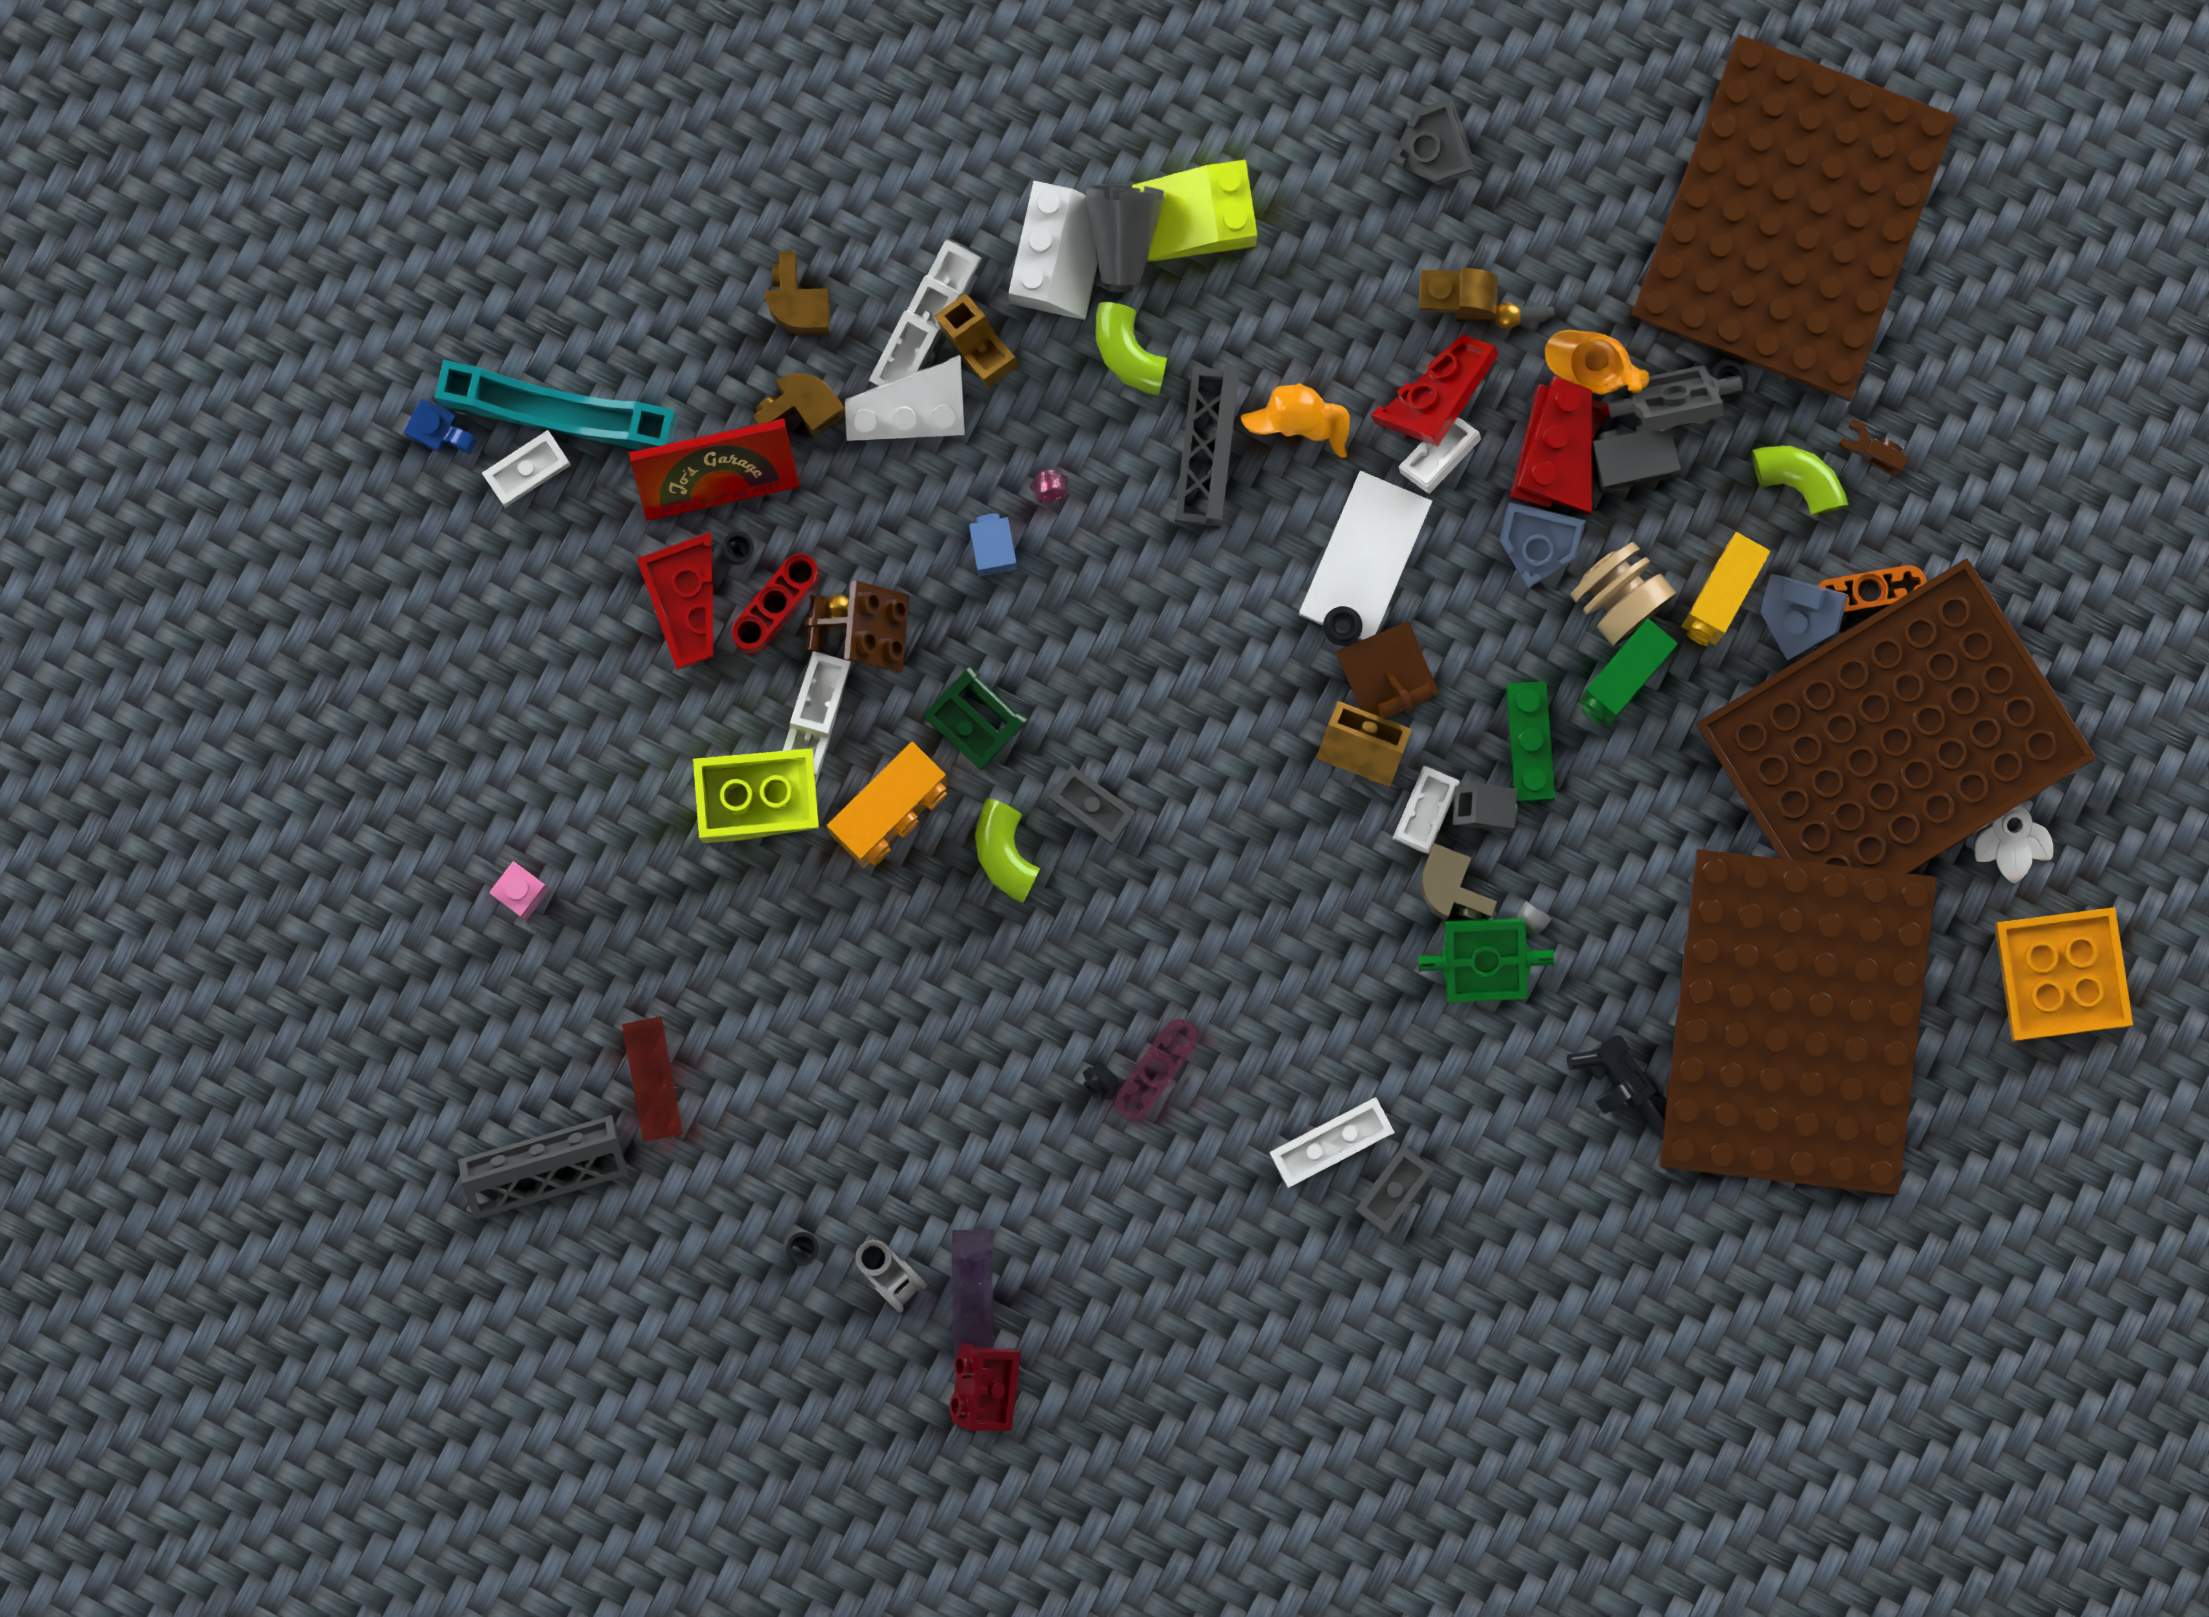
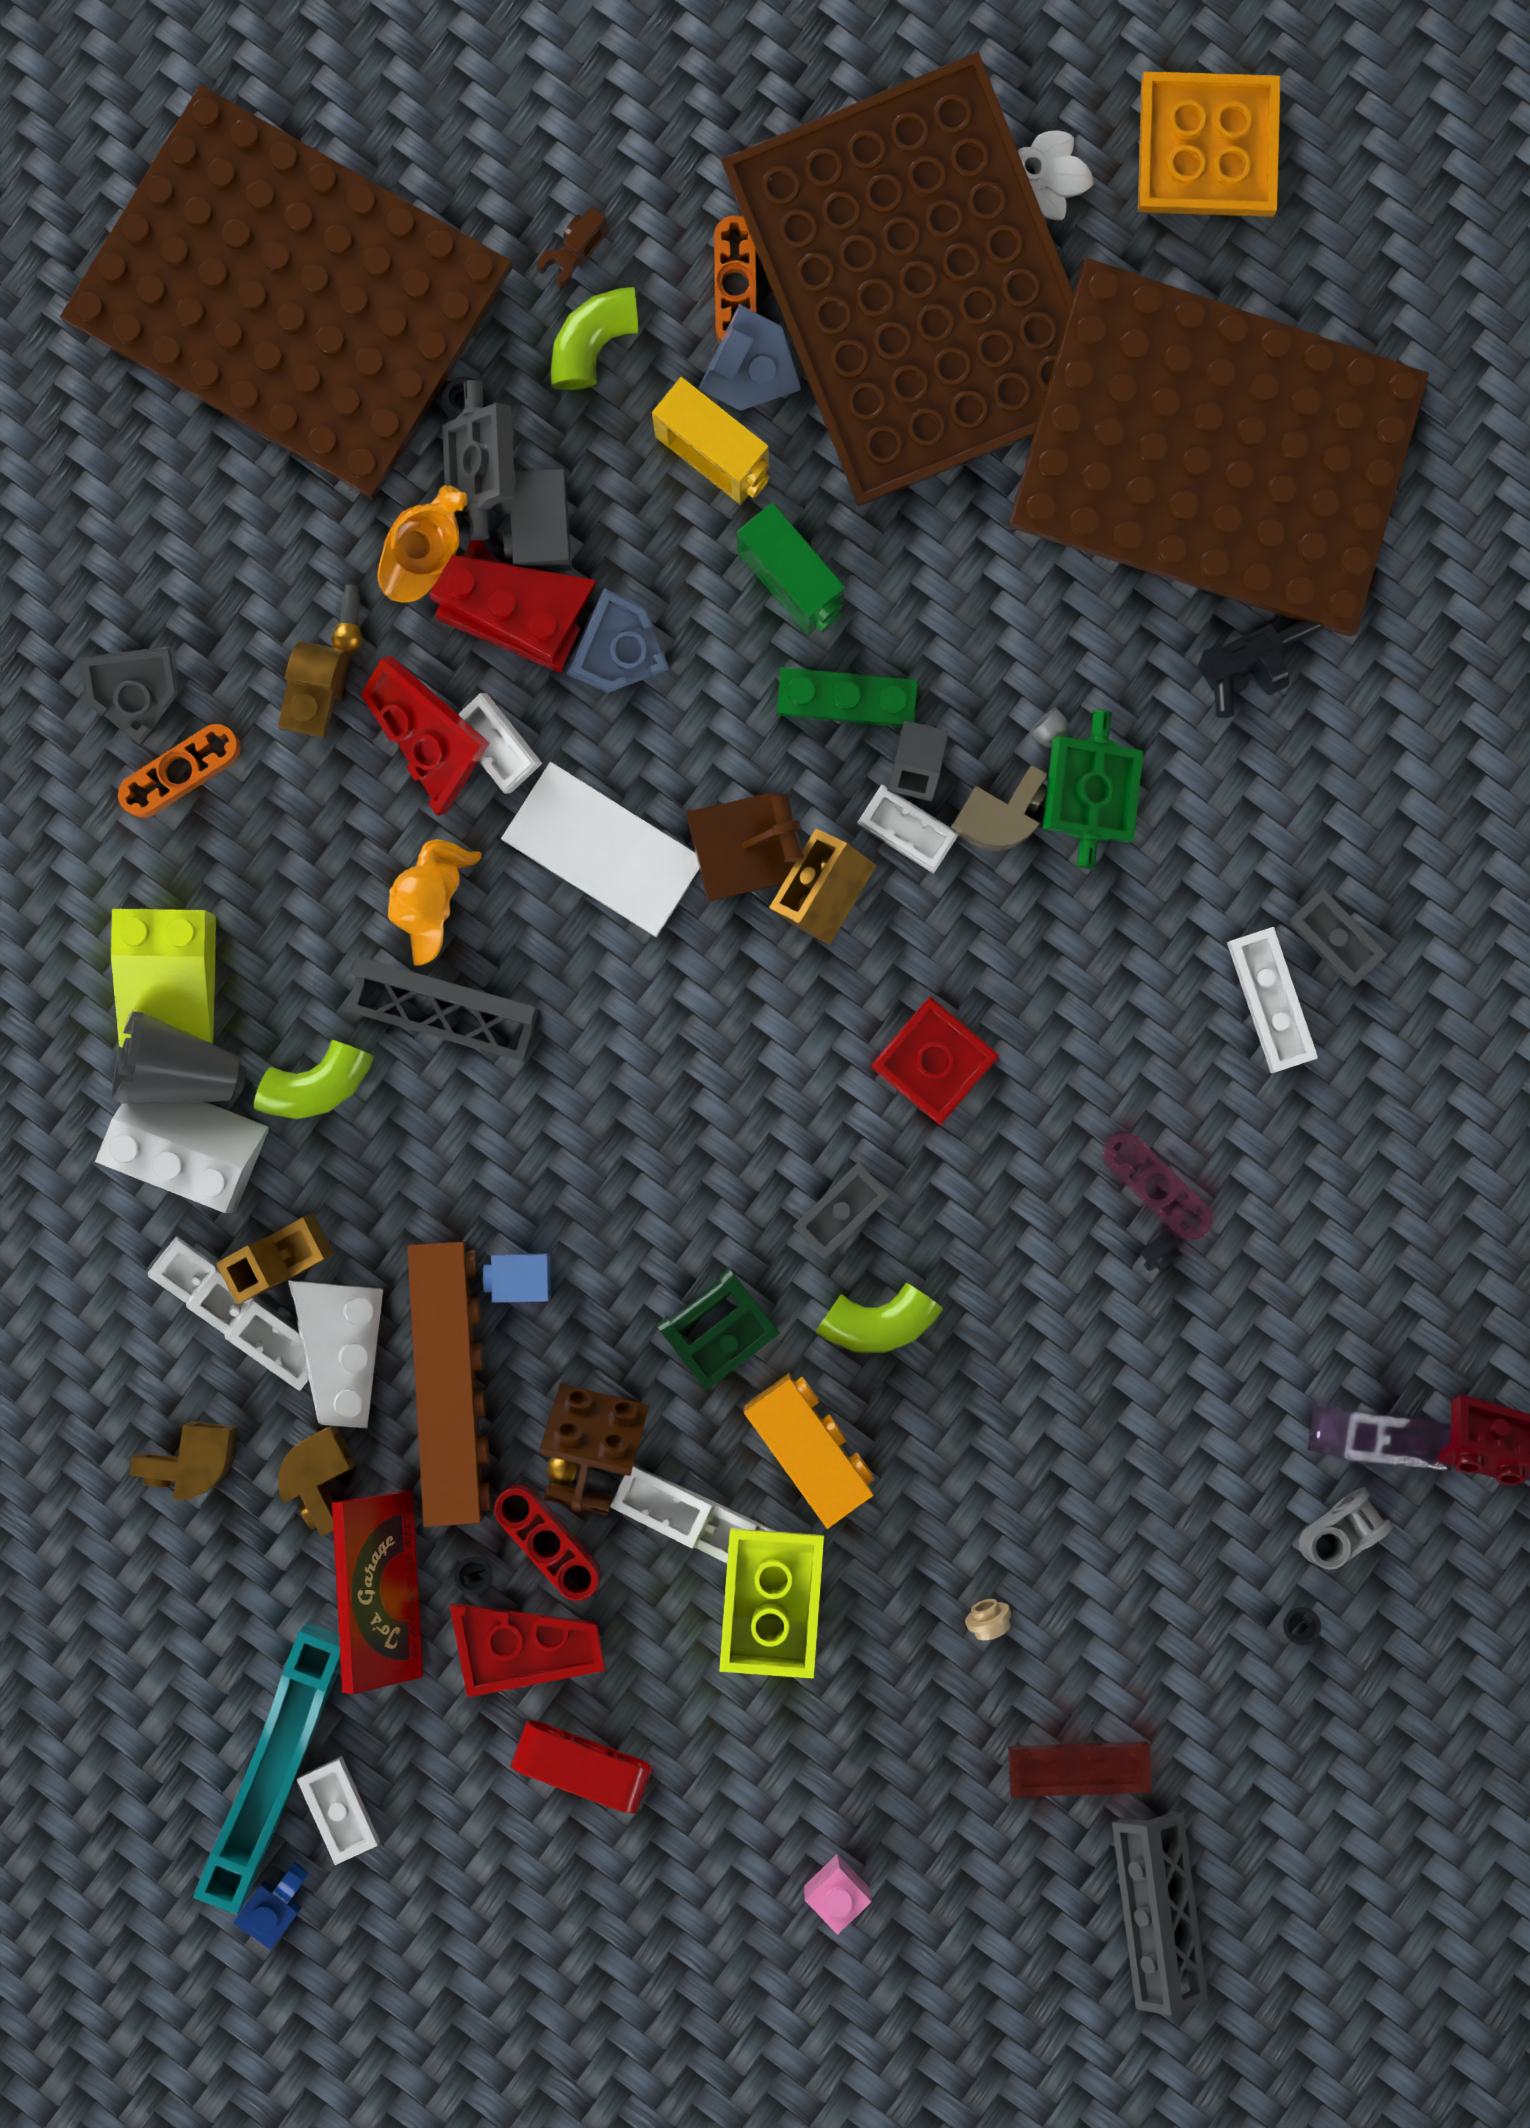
camera: 80 degrees left, 5 degrees up
clear pink plate [1030,469,1069,503] -> none
black plate [1323,606,1363,646] -> none
tan wheel [1570,542,1677,647] -> none
none -> orange beam [118,724,241,818]
none -> dark orange brick [407,1241,492,1527]
none -> red beam [510,1720,653,1814]
none -> red tile [870,996,1000,1126]
none -> tan plate [965,1599,1011,1640]

